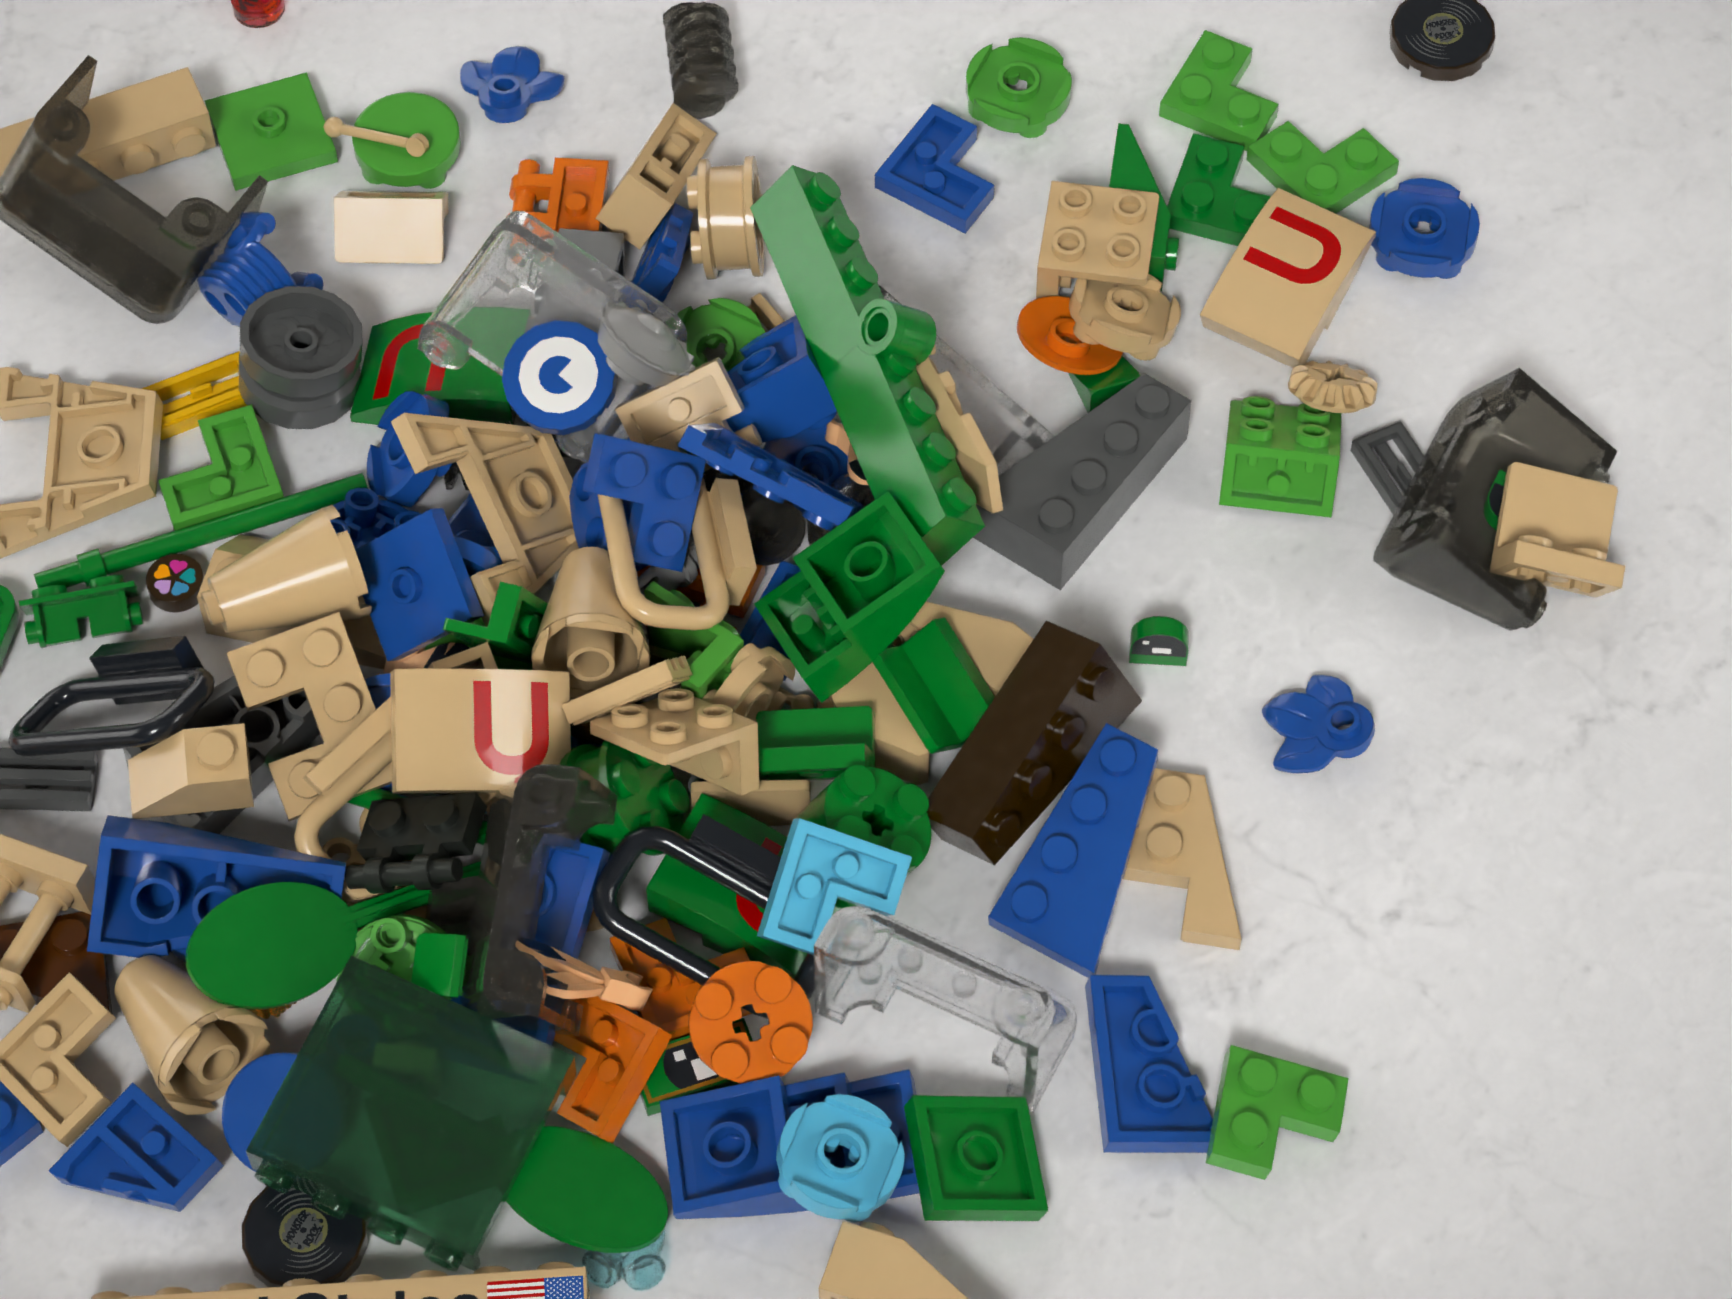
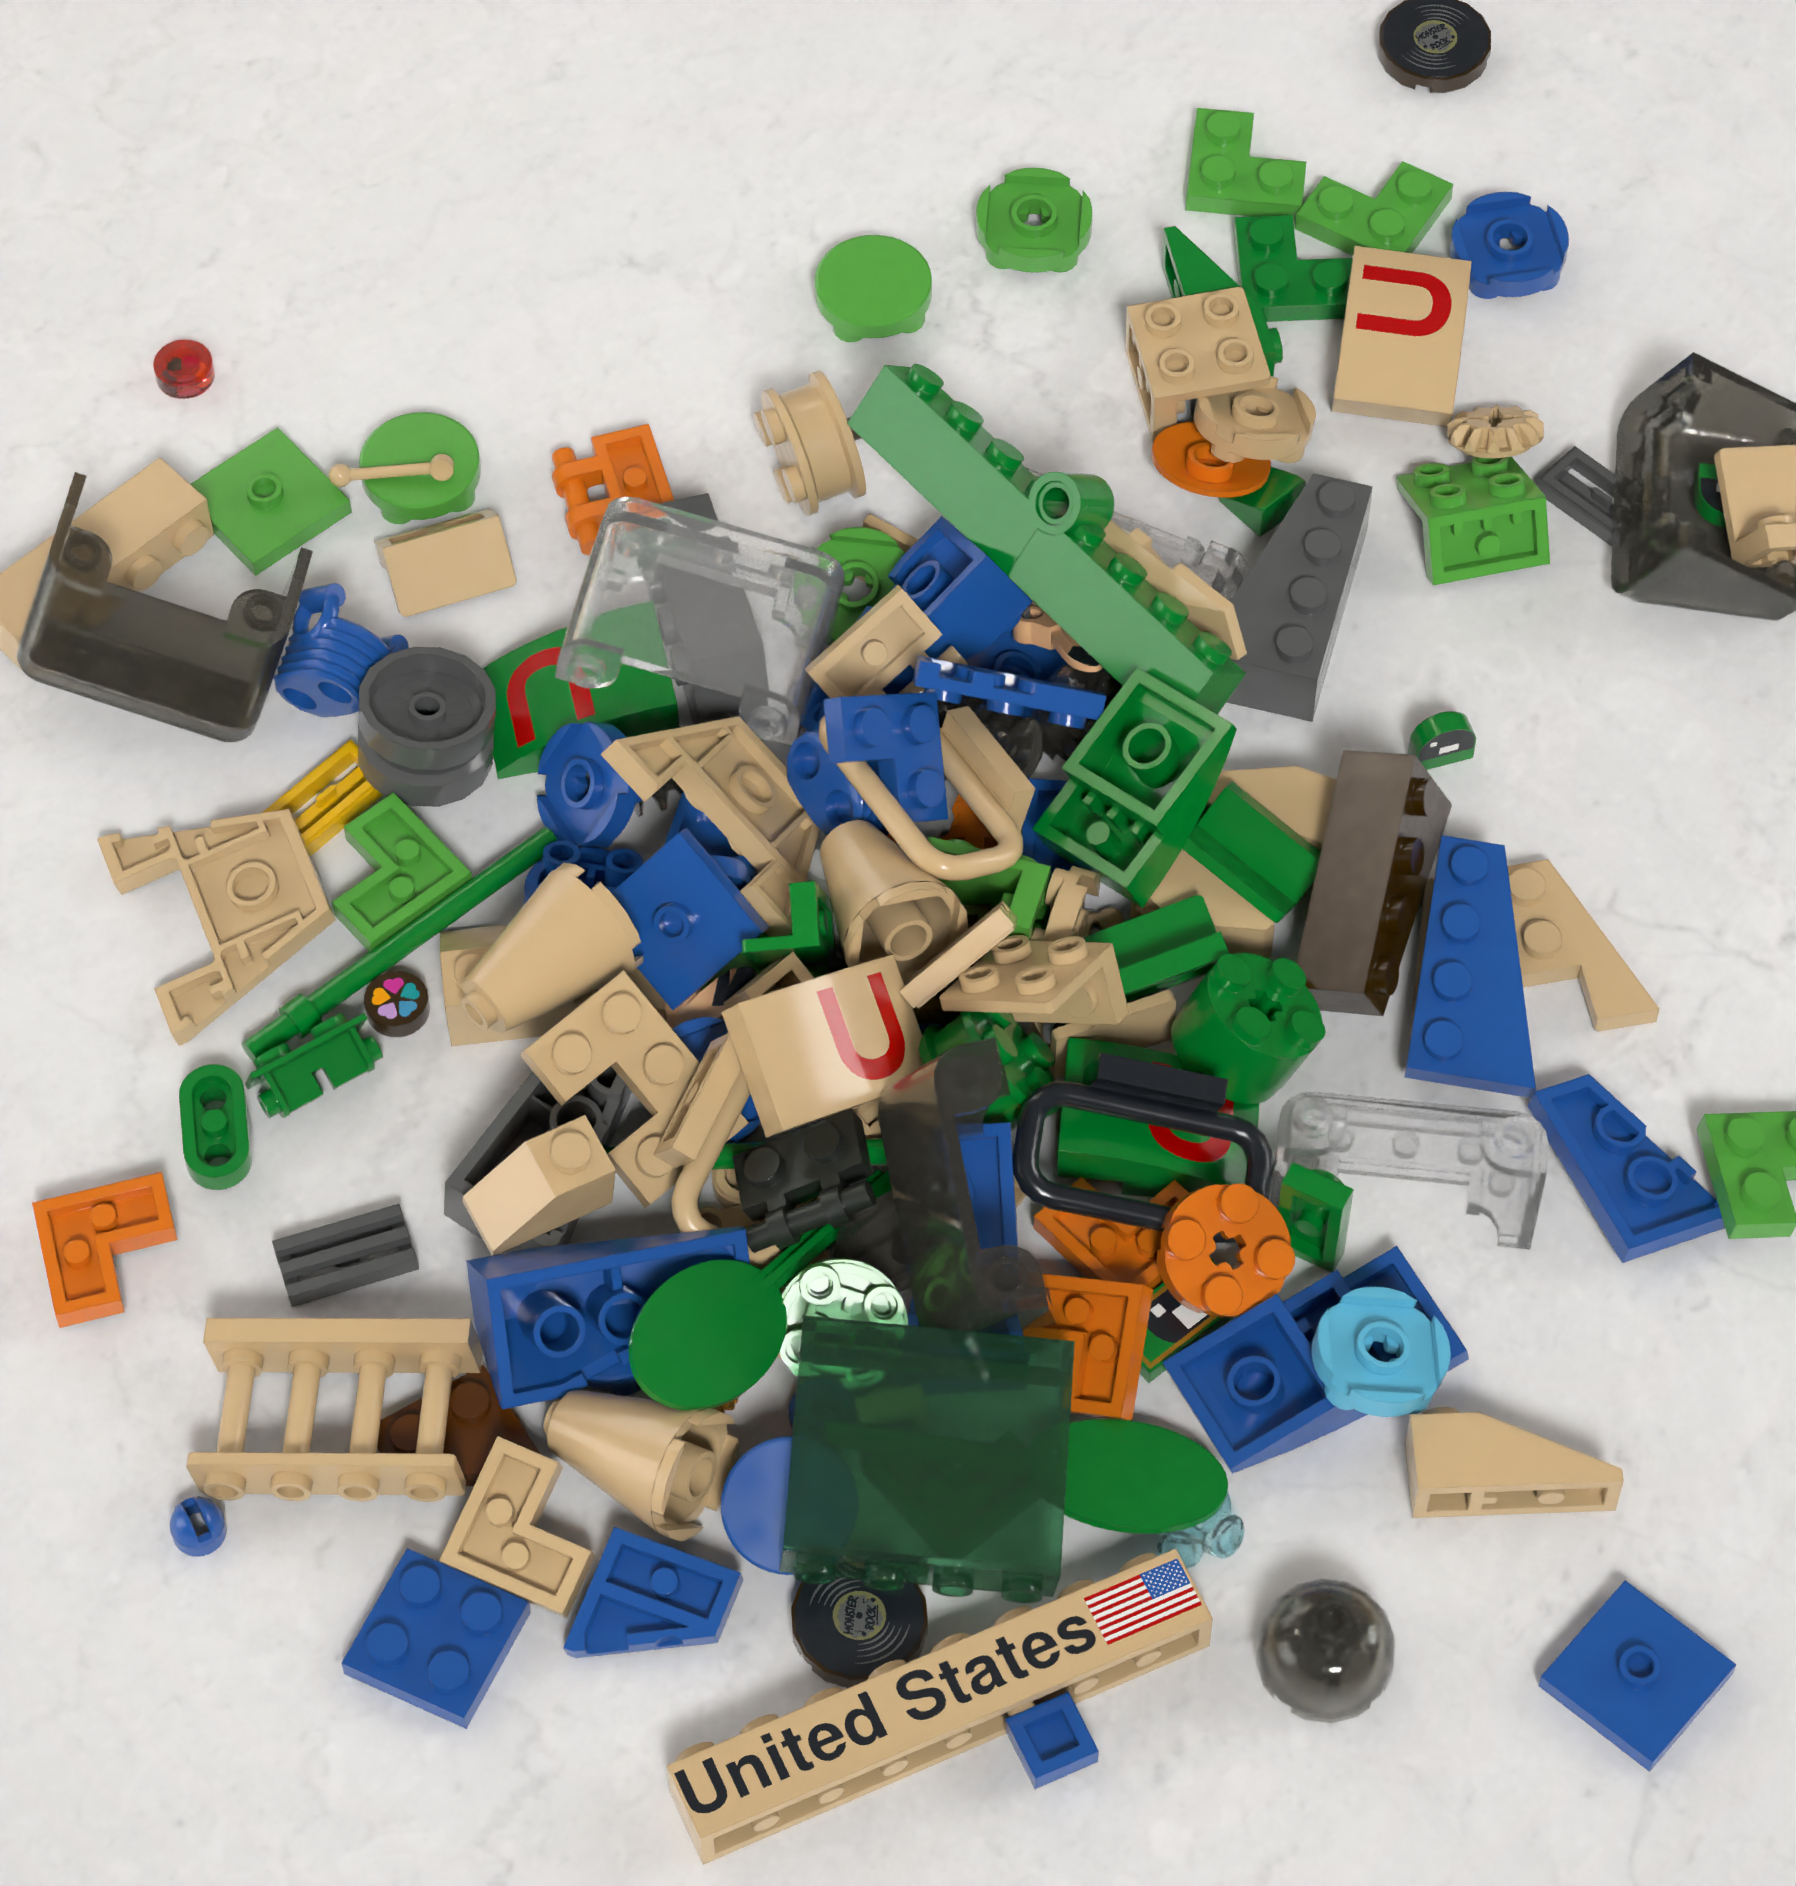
camera: 20 degrees left, 0 degrees up
black bar [9,636,215,756] -> none
green slope [411,933,468,999] -> none
blue plate [460,46,564,123] -> none
blue tile [502,320,618,435] -> none
light nougat piece [515,938,653,1011] -> none
tan slope [595,103,717,250] -> none
light grey piece [598,301,695,386] -> none
blue wing [622,203,694,312] -> none
clear smoke piece [663,2,739,119] -> none
medium azure plate [757,818,912,955] -> none
blue plate [875,104,994,234] -> none
green plate [904,1095,1048,1221] -> none
blue plate [1262,675,1375,773] -> none
none -> bright green tile [815,235,932,342]
none -> green plate [1278,1162,1354,1273]

